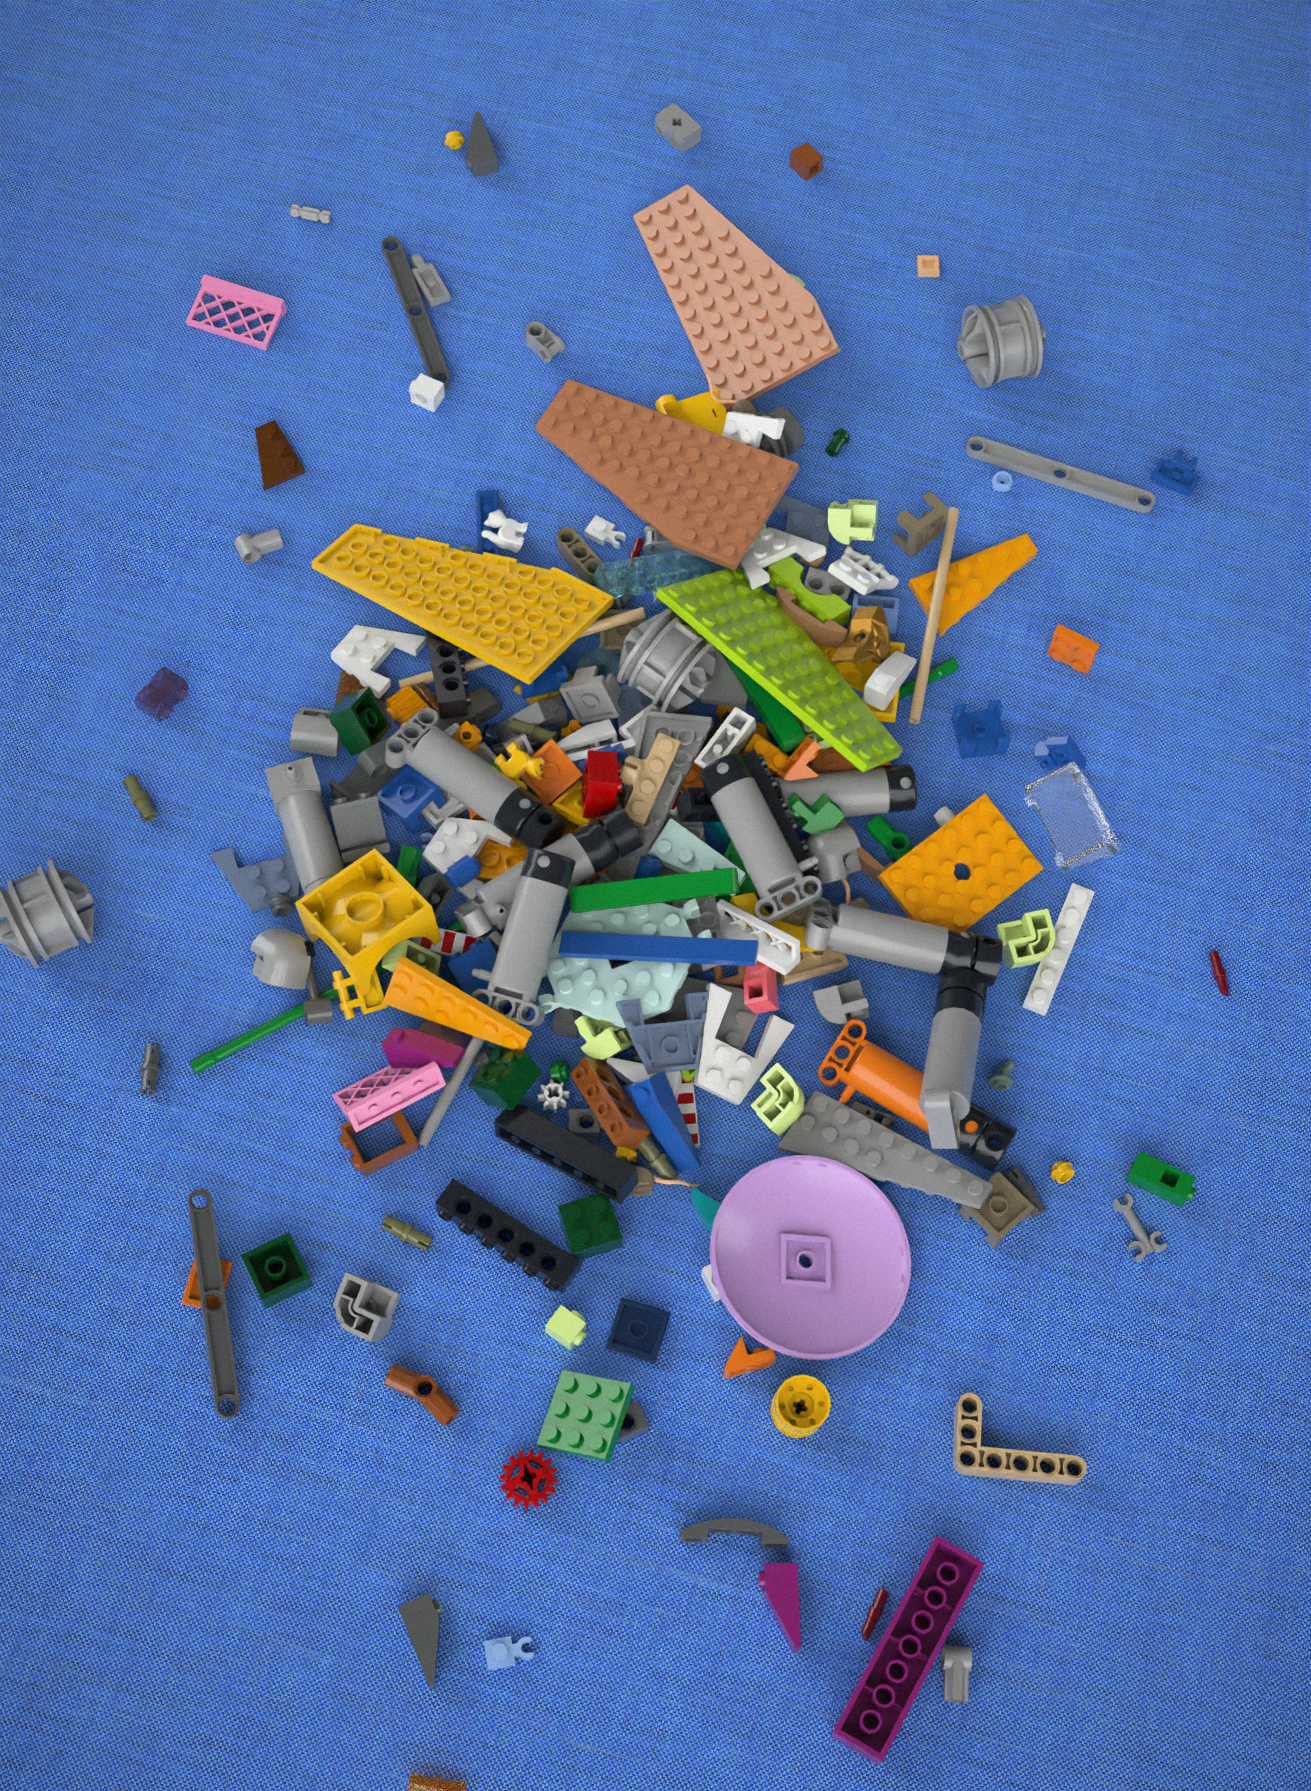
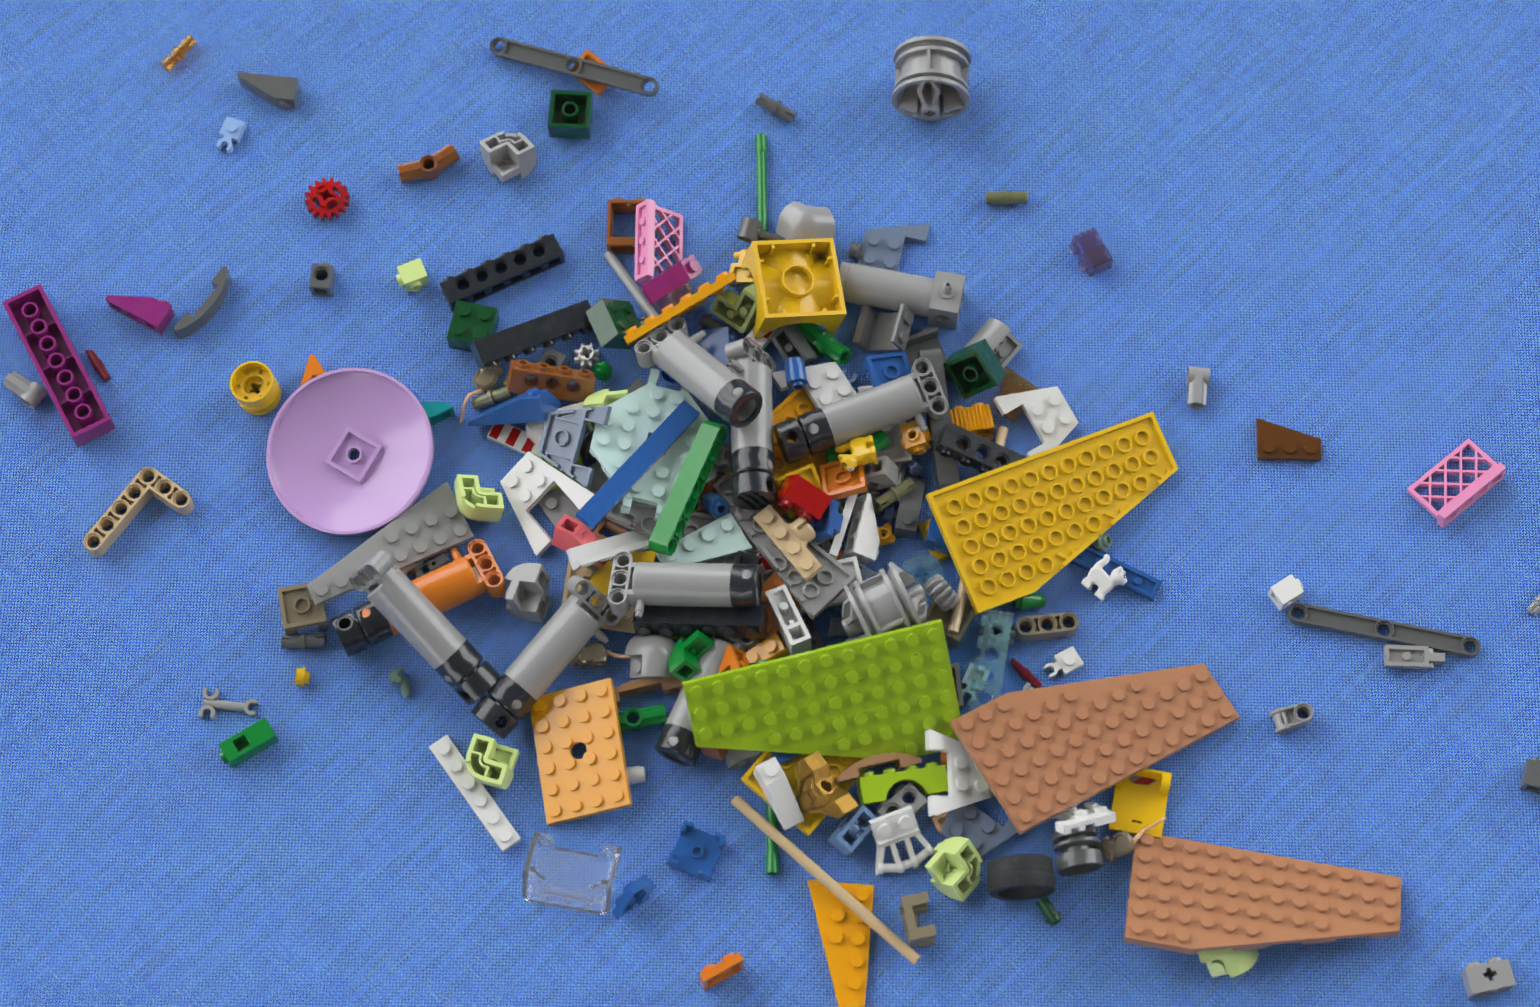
camera: 125 degrees right, 5 degrees up
olive pin [380,1214,434,1252] -> none
plate [537,1370,635,1463] -> none
light grey panel [559,666,621,724] -> none
dark blue plate [605,1297,671,1364] -> none
dark red piece [1209,951,1229,996] -> none
none -> light grey gear [924,574,960,612]
none -> black tyre [987,854,1055,900]

